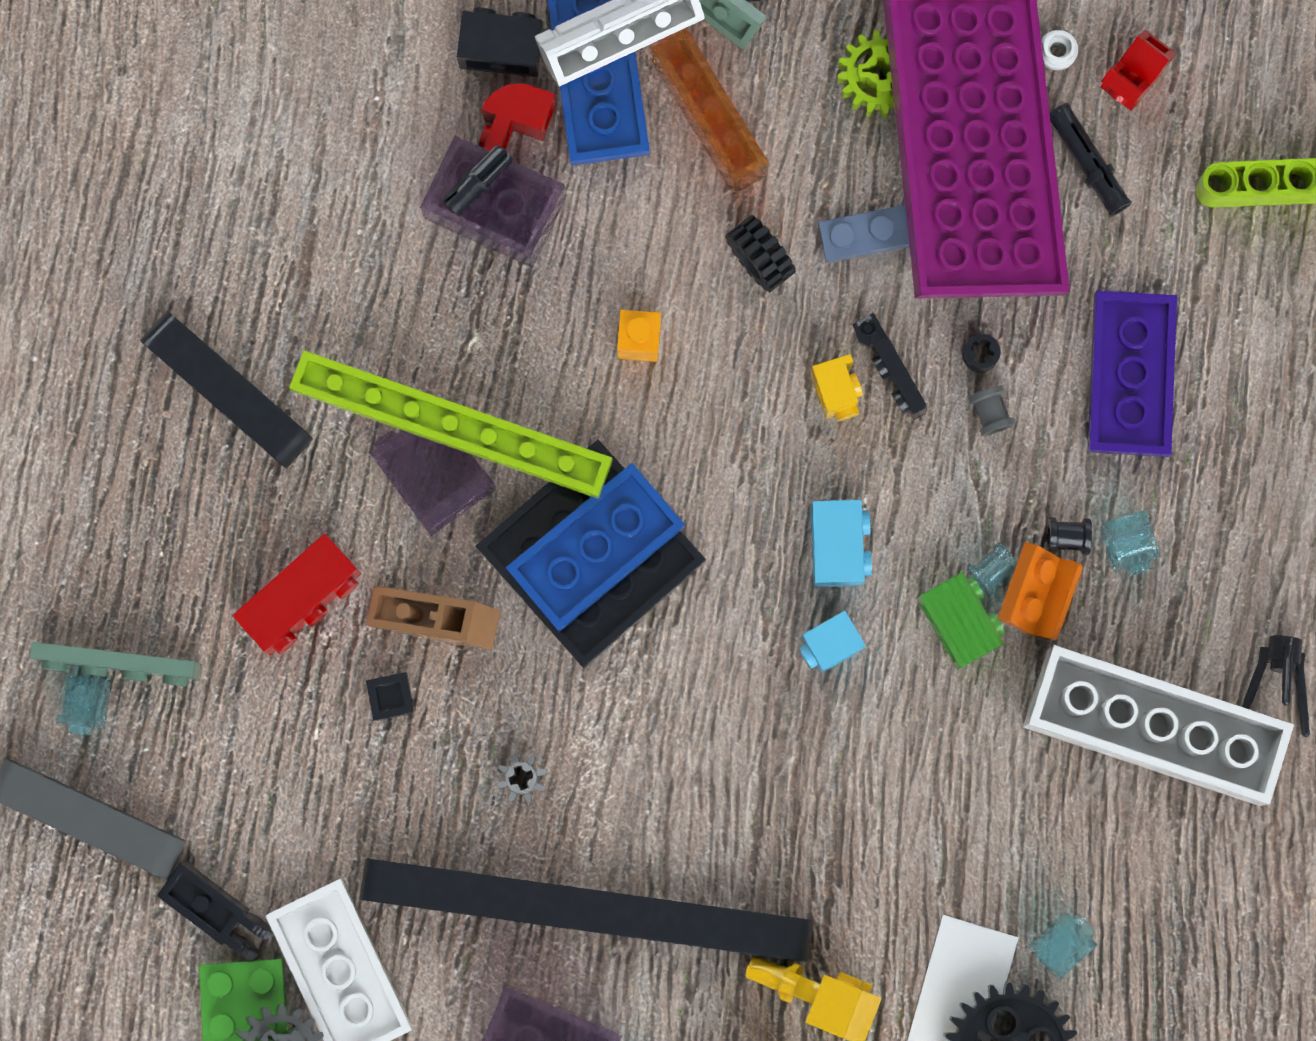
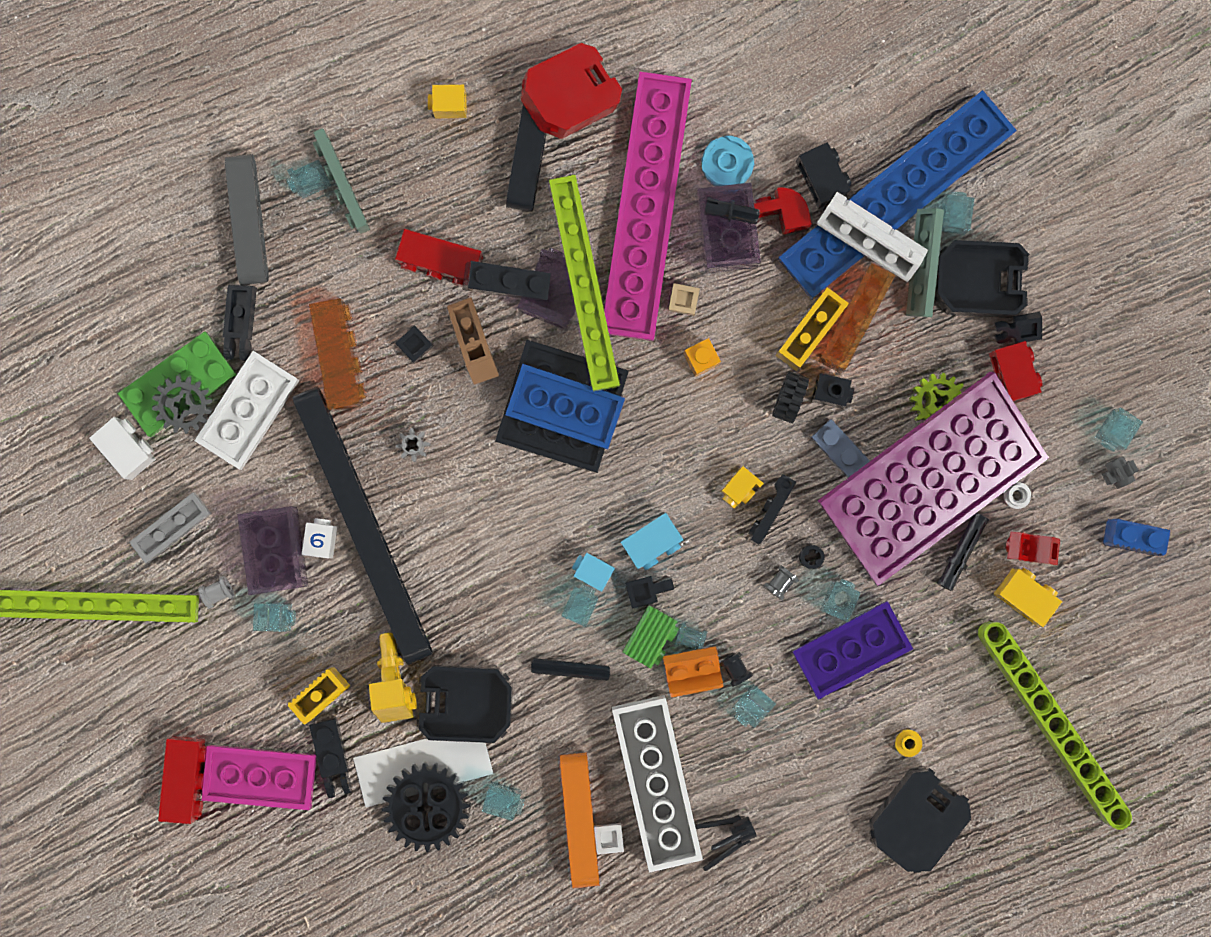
camera: 55 degrees right, 5 degrees up
none -> white brick [302,518,337,558]
none -> clear orange brick [309,298,367,412]
none -> black piece [417,665,513,743]
none -> yellow brick [428,85,467,119]
none -> black brick [462,261,551,302]
none -> red piece [521,43,622,139]
none -> black axle [531,658,610,681]
none -> orange beam [560,752,600,888]
none -> clear light blue brick [561,584,599,627]
none -> white plate [594,823,624,855]
none -> dark pink plate [604,71,692,341]
none -> black plate [625,576,674,609]
none -> tan plate [668,283,700,316]
none -> medium azure tile [701,136,755,190]
none -> yellow brick [775,287,849,371]
none -> black brick [811,373,854,409]
none -> clear light blue brick [820,579,861,622]
none -> yellow plate [895,729,922,757]
none -> yellow brick [993,568,1063,628]

